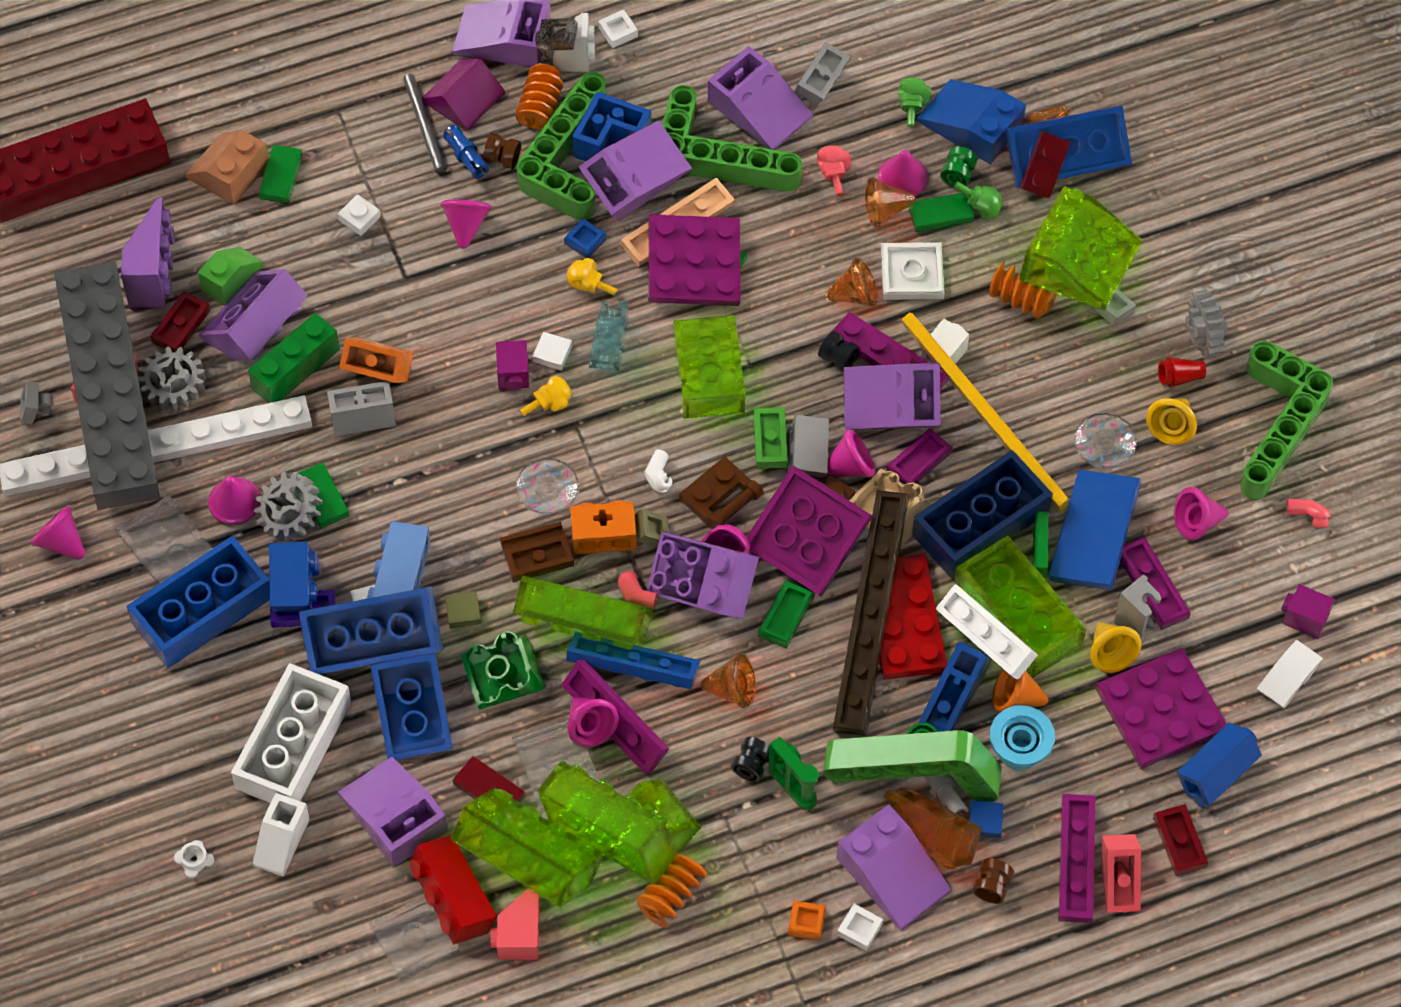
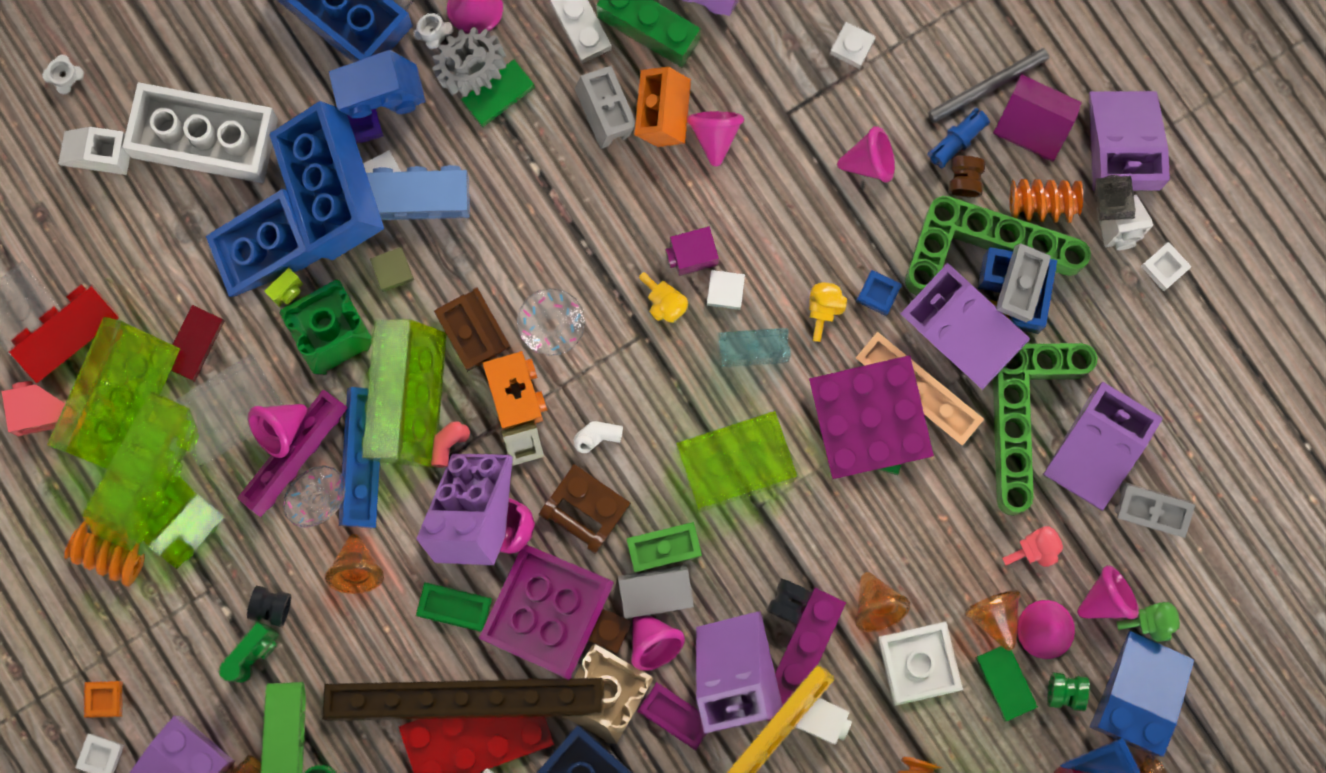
camera: 75 degrees right, 20 degrees up
medium lavender slope [338,757,448,868] -> none
bright green piece [954,181,1003,220] -> none
none -> lime plate [264,268,303,307]
none -> clear dish [283,465,346,528]
none -> white plate [414,13,453,49]
none -> dark pink hat [687,111,744,167]
none -> light grey plate [995,243,1051,322]
none -> dark pink hat [1077,565,1139,619]

